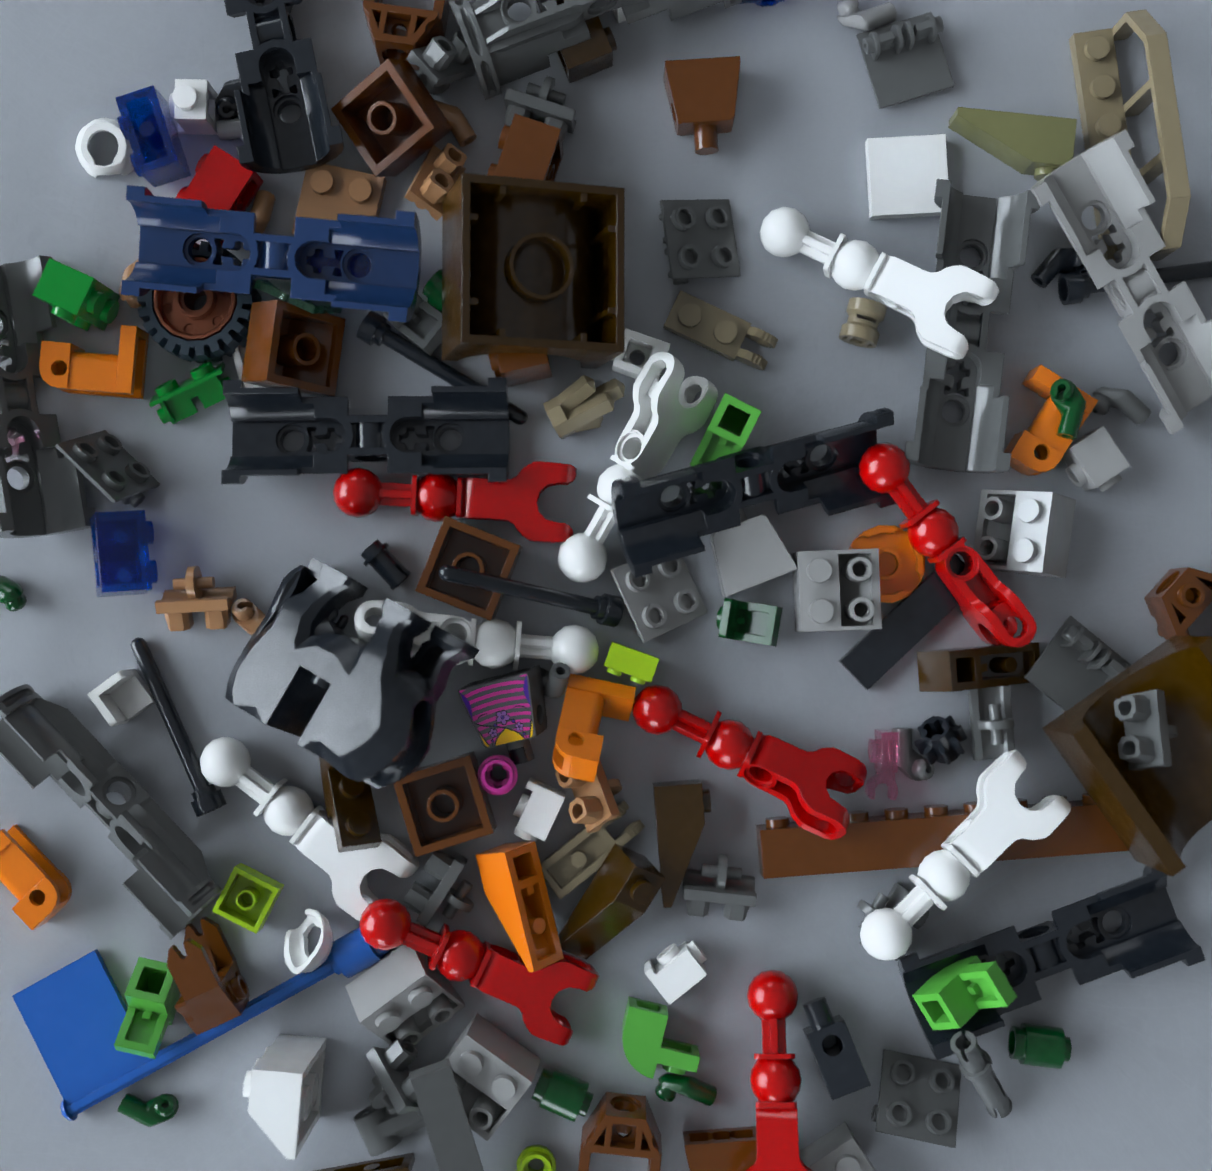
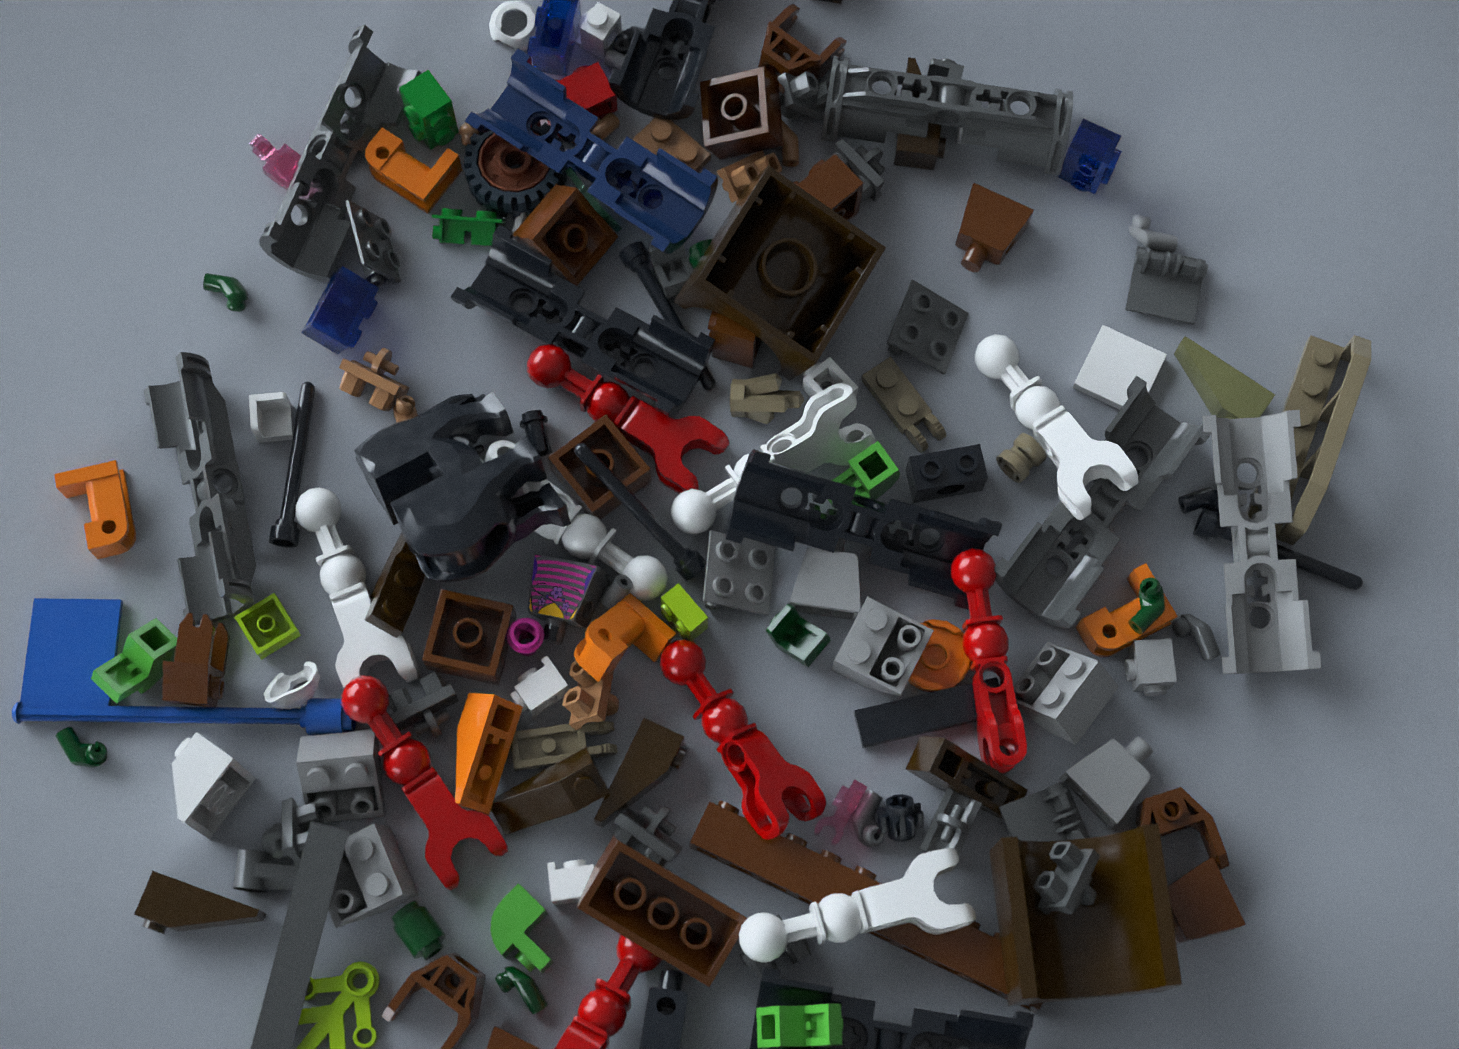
camera: 25 degrees right, 15 degrees down
none -> reddish brown slope [576,836,747,987]
none -> black brick [905,444,988,503]
none -> light grey torso [1060,737,1153,829]

